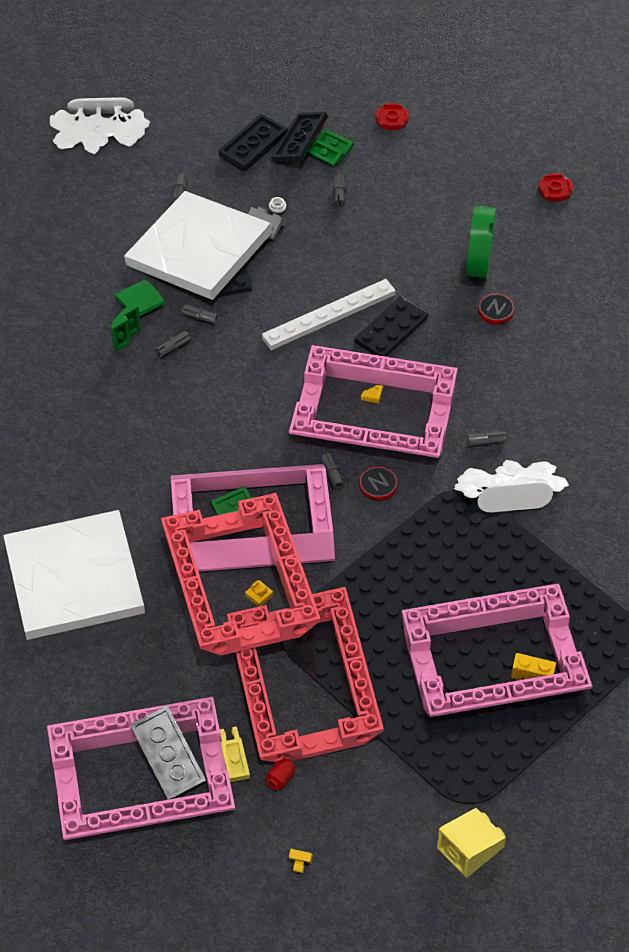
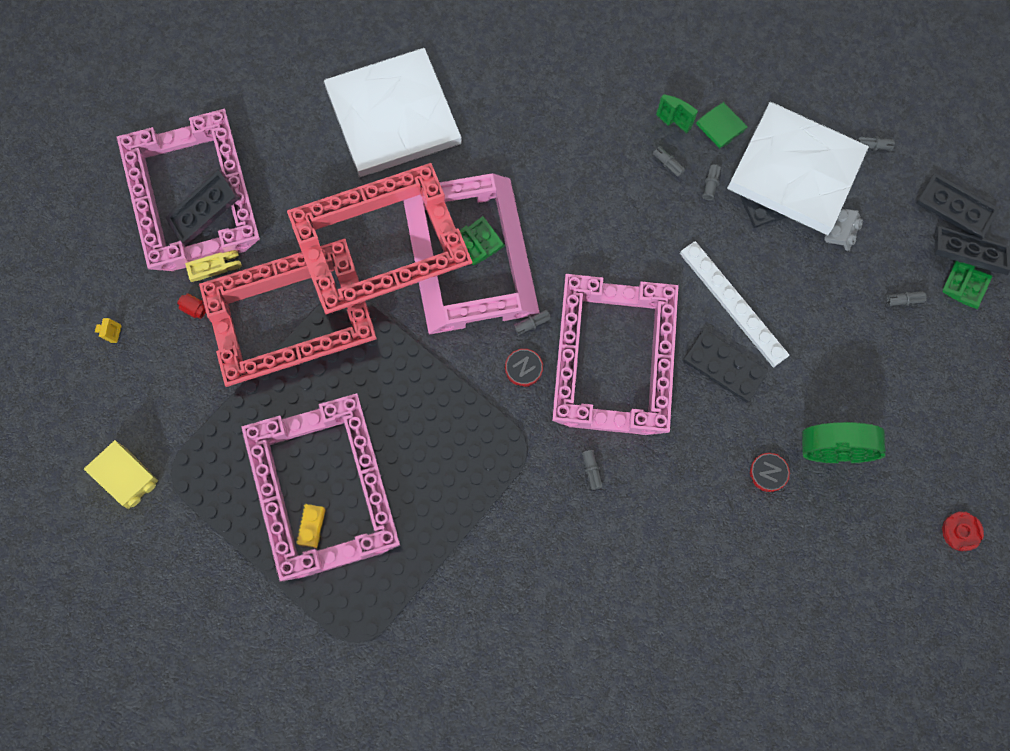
camera: 80 degrees right, 20 degrees up
white plant [50,98,150,154] -> none
yellow tile [245,580,273,607] -> none
white plate [269,197,286,213] -> none
yellow tile [361,385,383,404] -> none
white plant [454,460,569,512] -> none

